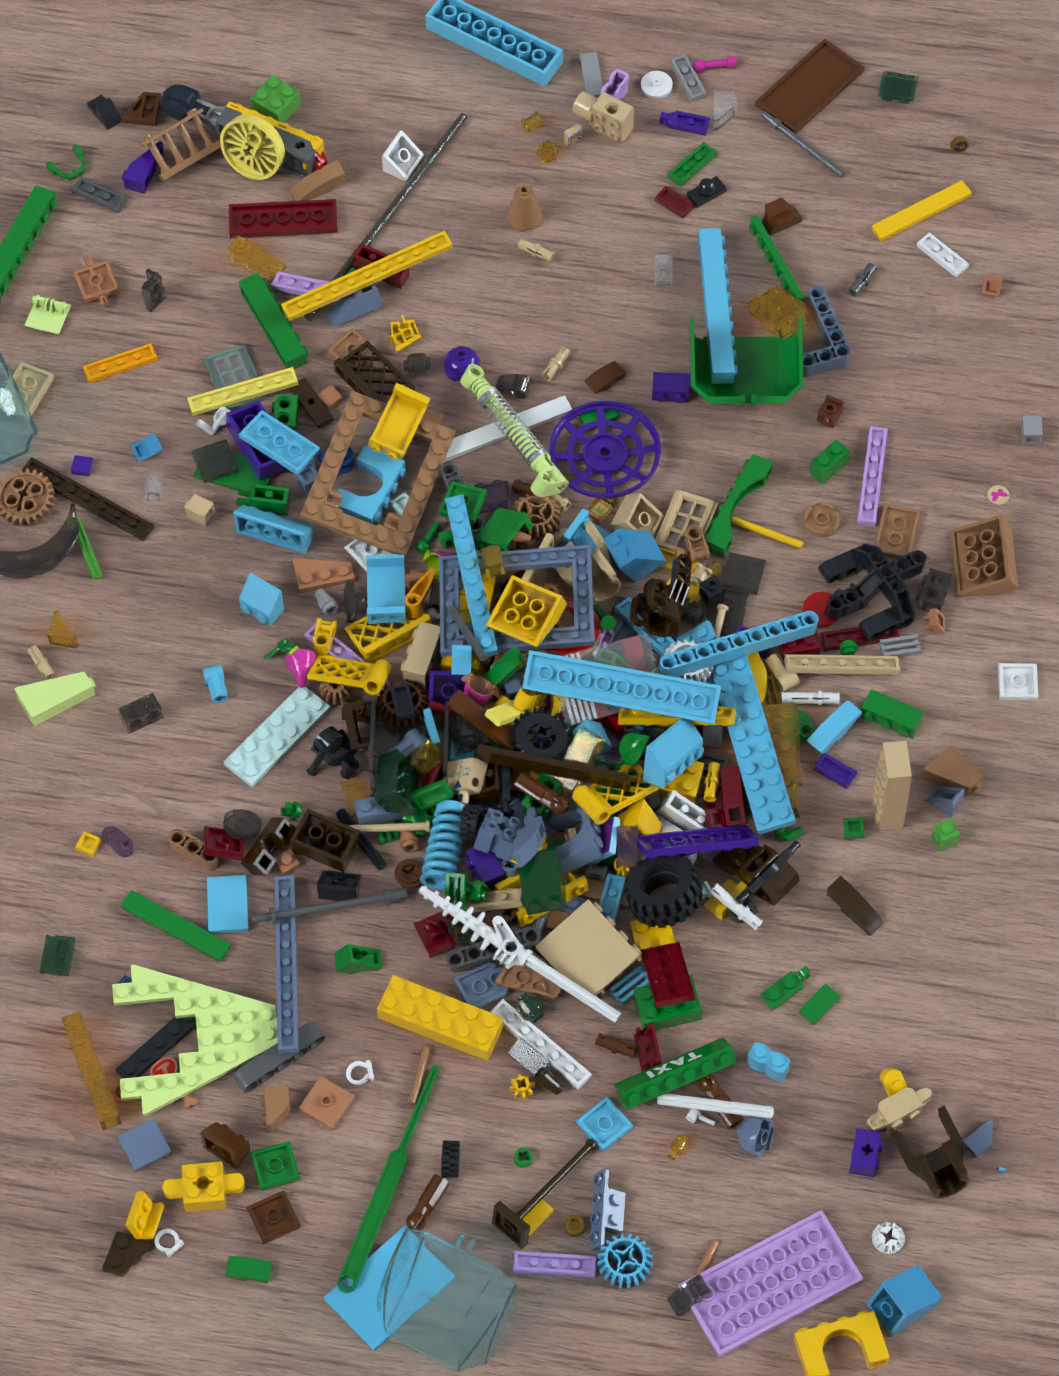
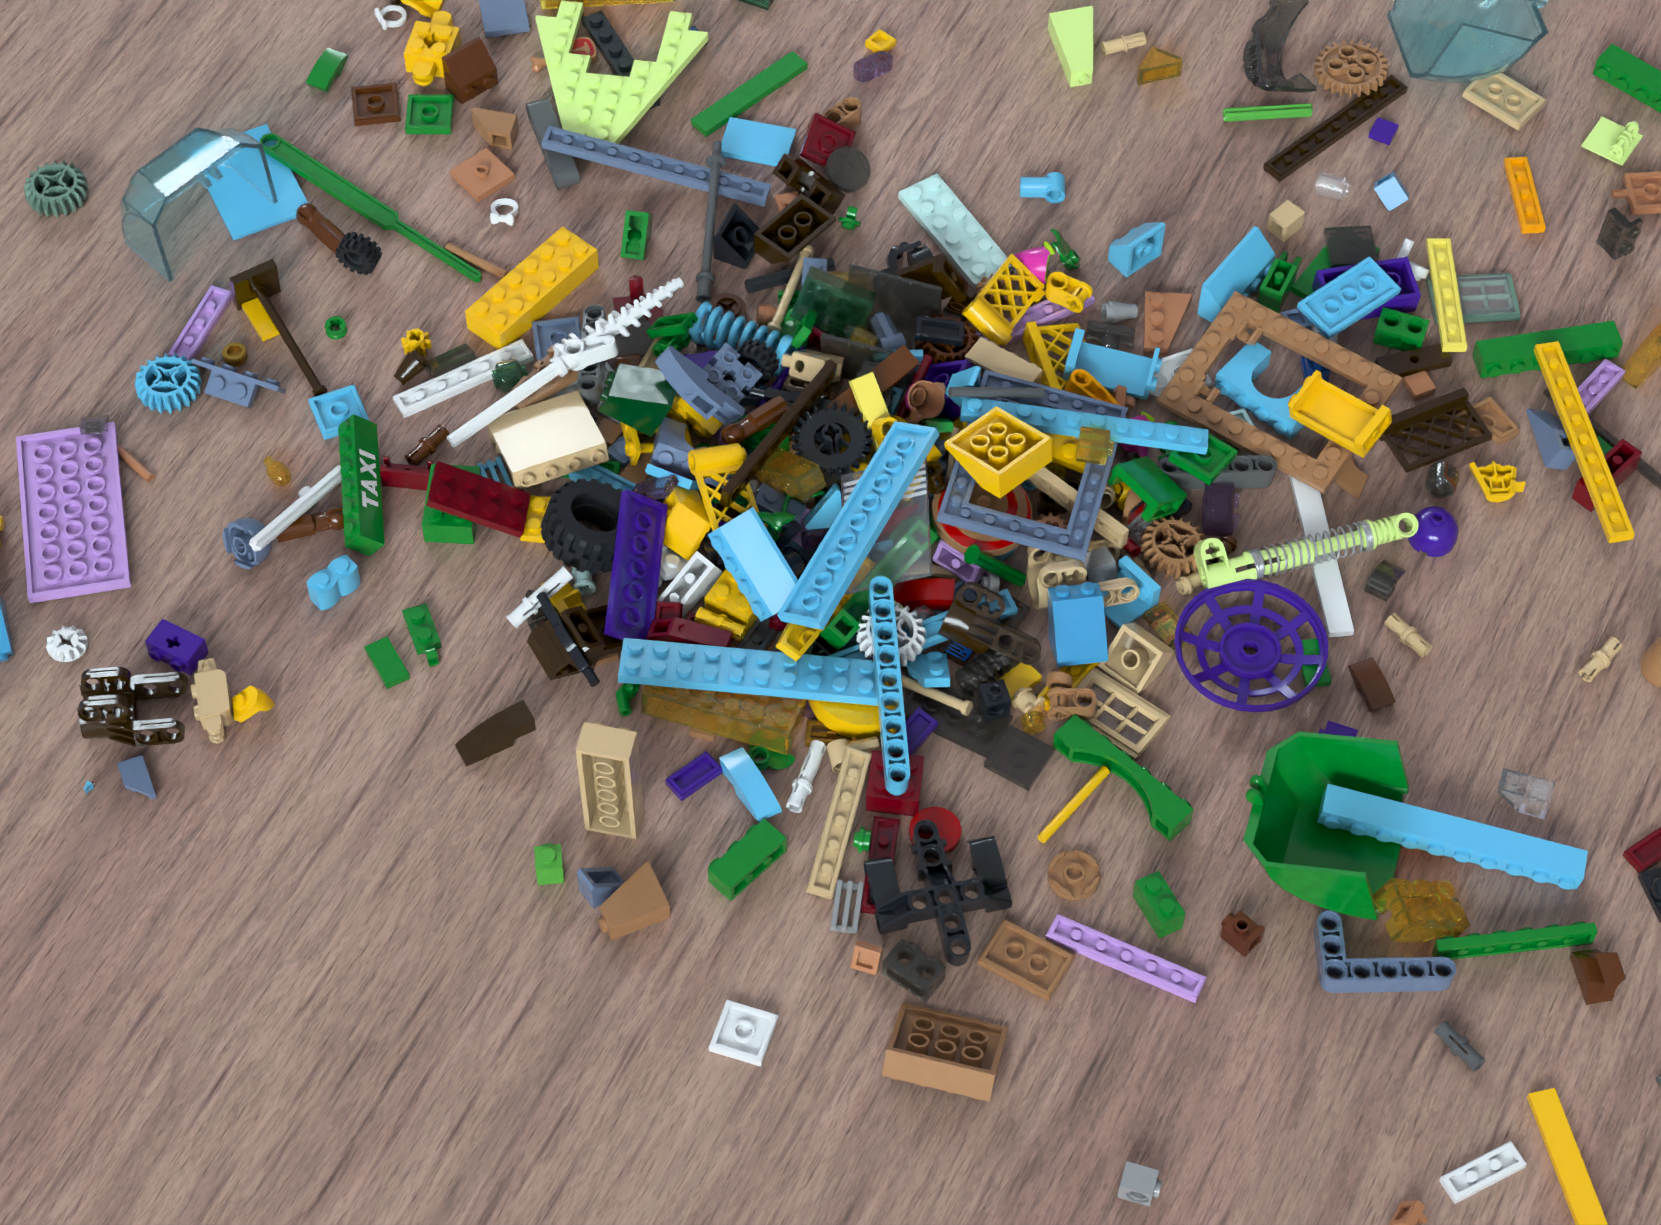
camera: 105 degrees right, 5 degrees down
clear smoke brick [118,693,163,734] -> none
tan sticker [987,485,1010,505] -> none

